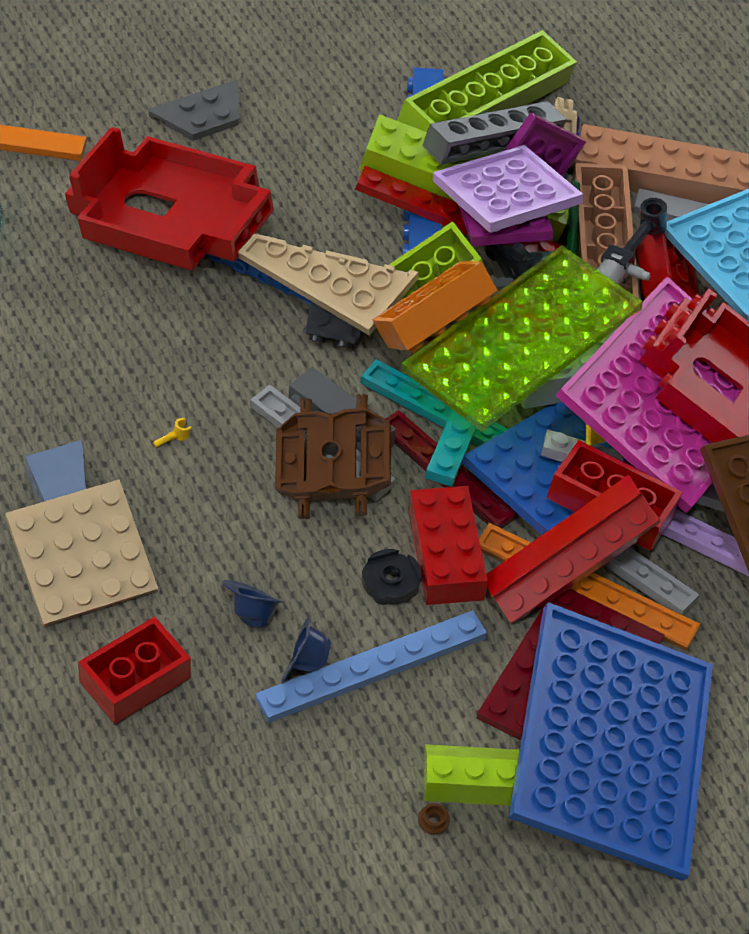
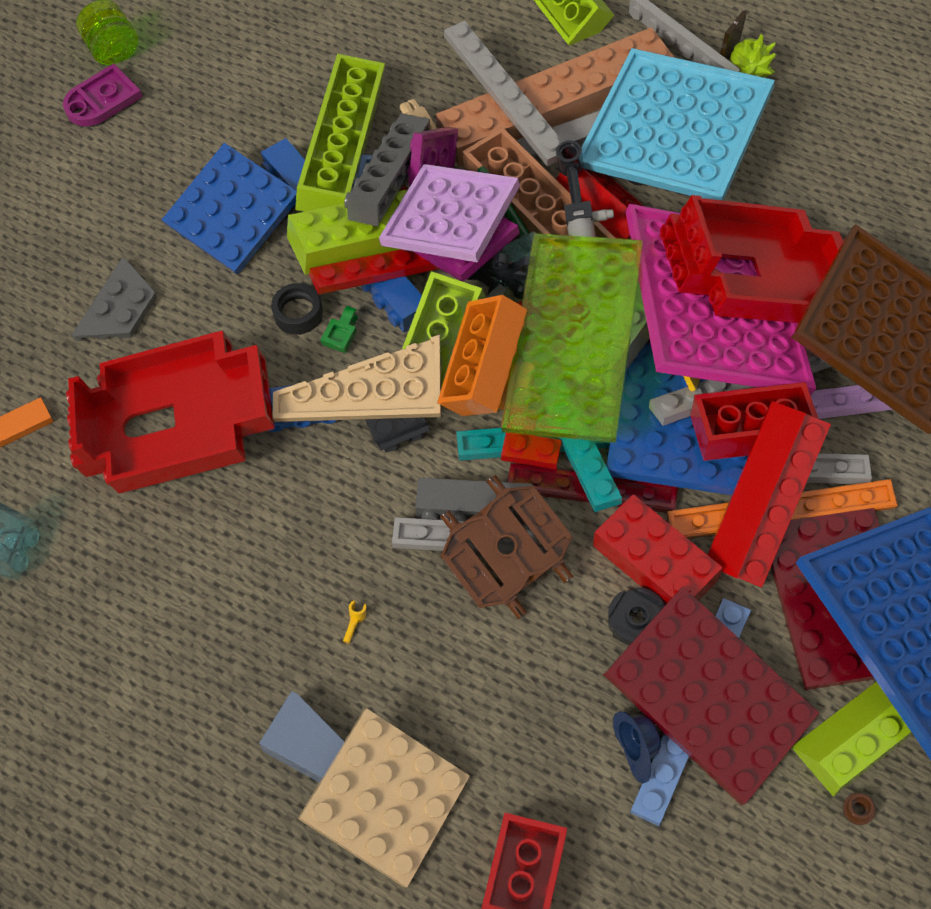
camera: 30 degrees left, 10 degrees up
dark blue piece [222,580,284,628] -> none
none -> blue plate [162,143,297,275]
none -> black tyre [271,283,323,335]
none -> green plate [320,306,358,354]
none -> light grey plate [444,21,563,166]
none -> red plate [501,408,562,470]
none -> dark red plate [603,587,819,805]

